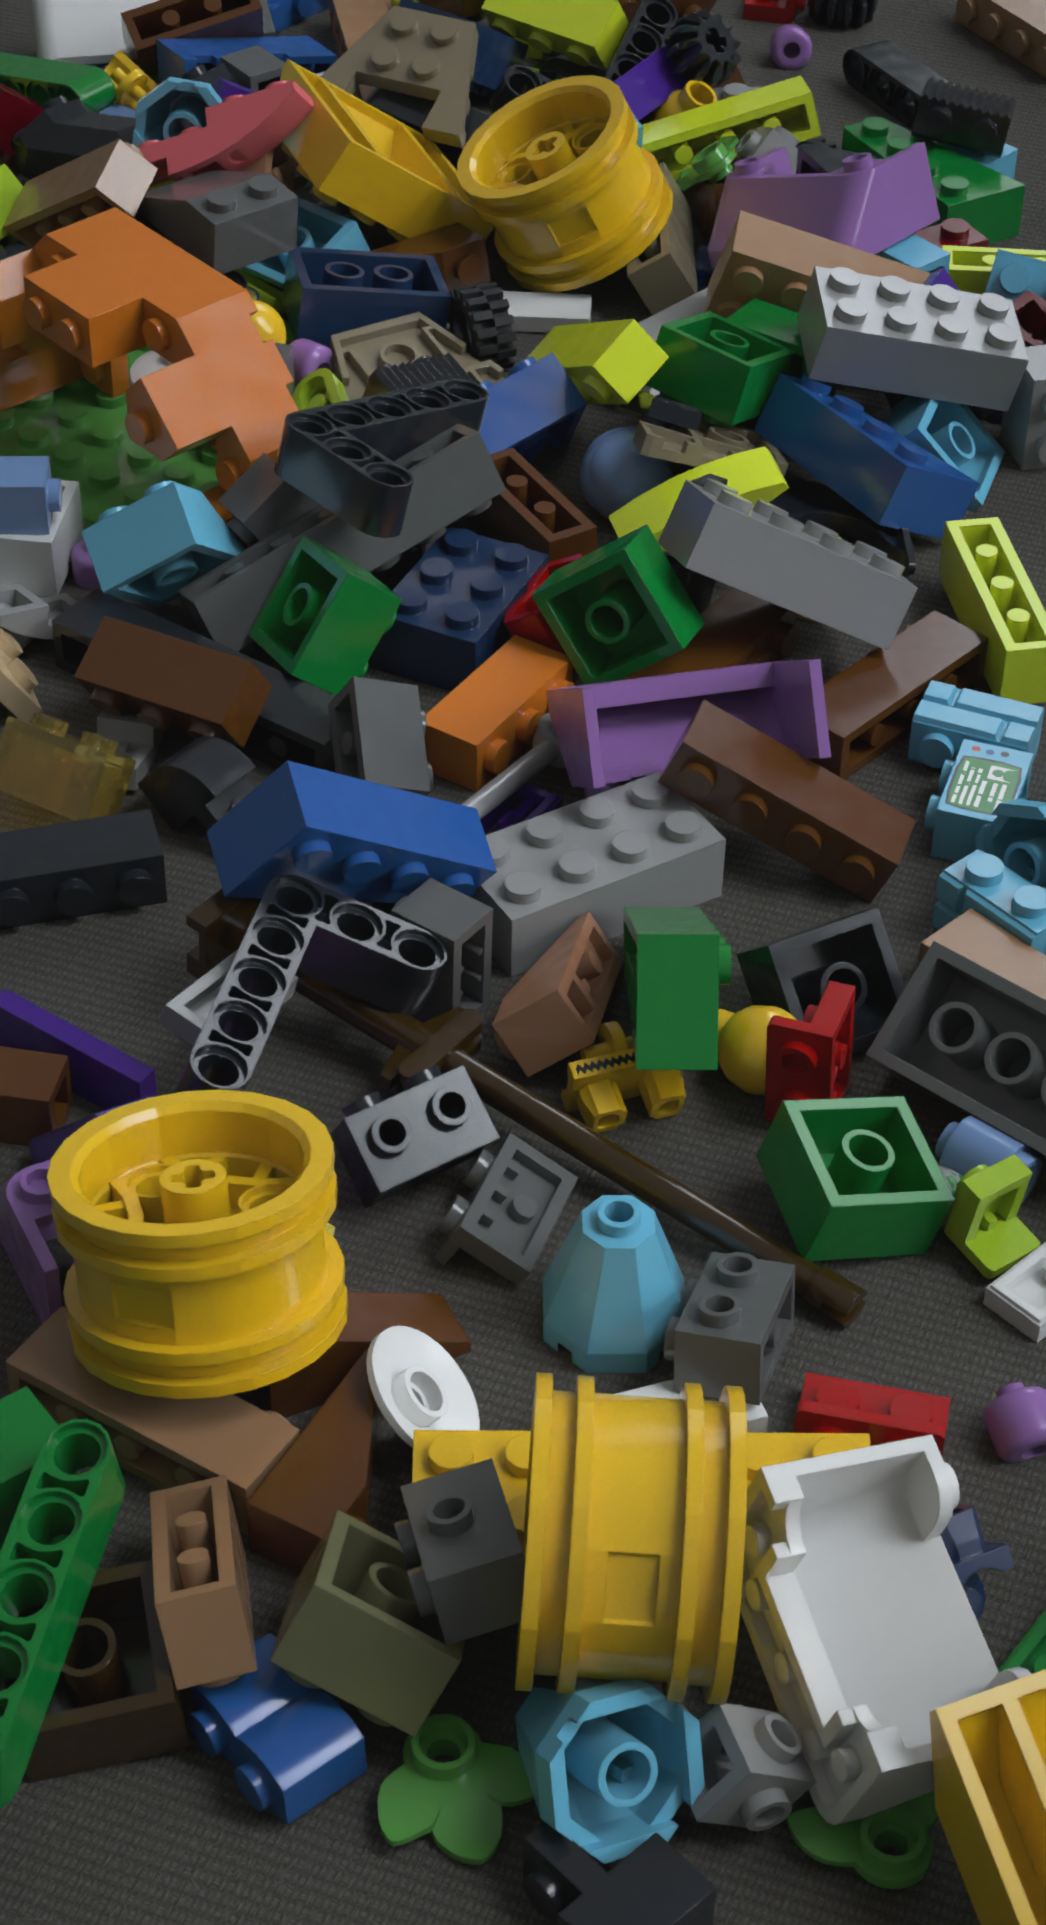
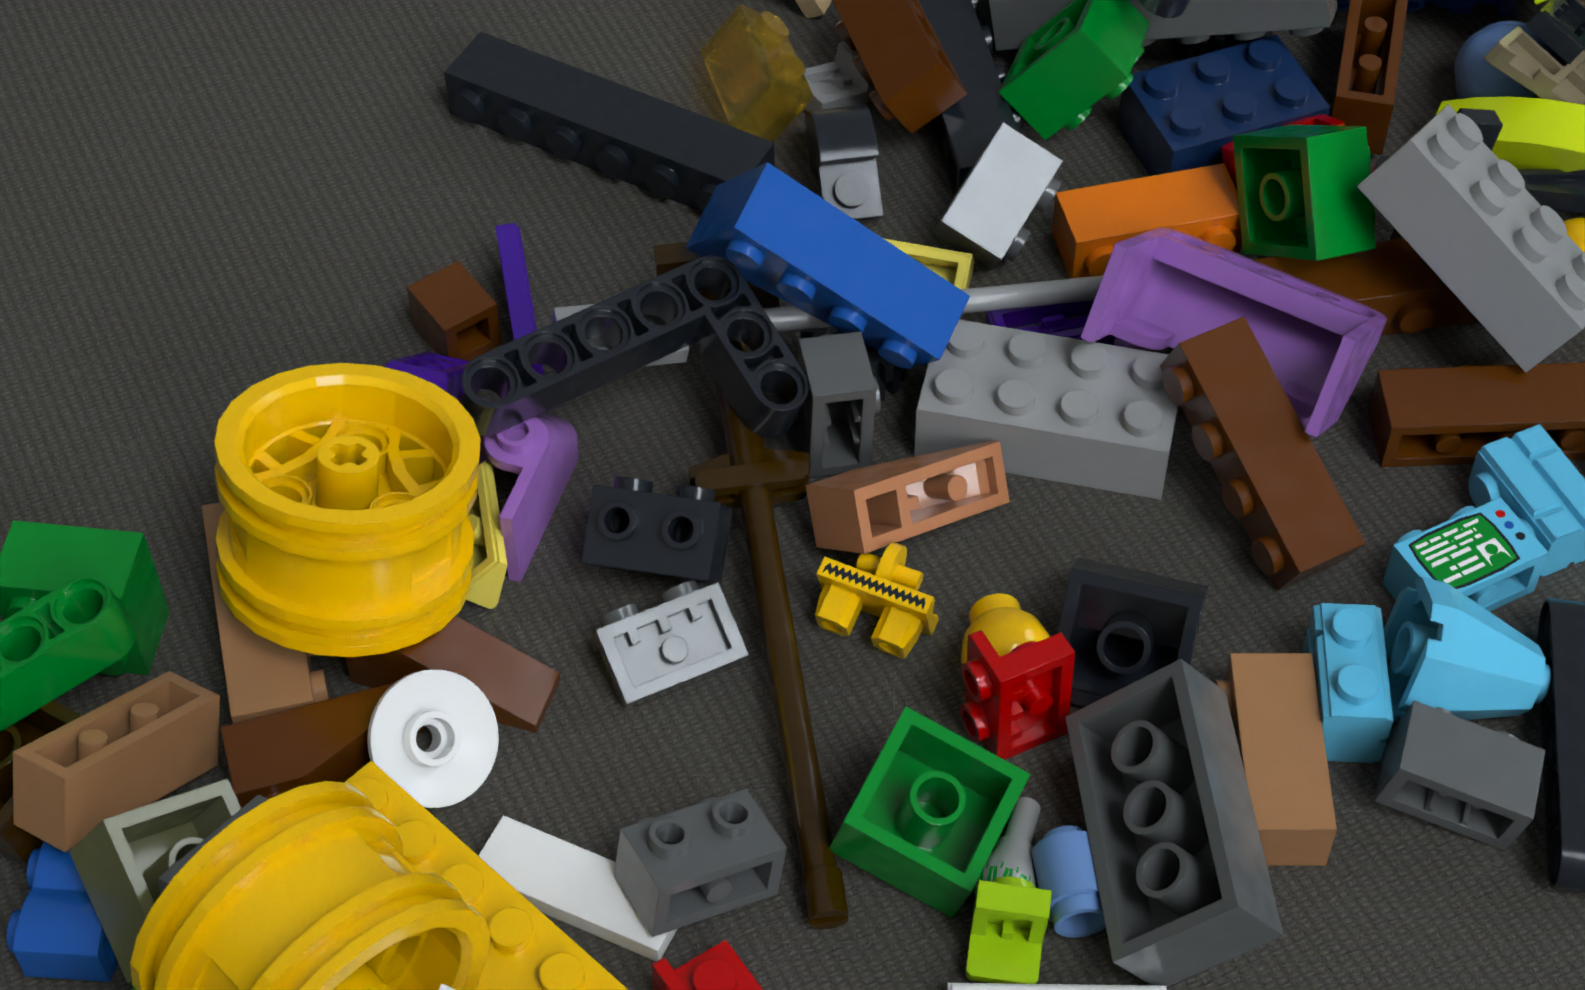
camera: 45 degrees right, 10 degrees up
medium azure cone [542,1195,685,1373] -> none
green wedge [623,907,732,1070] -> none

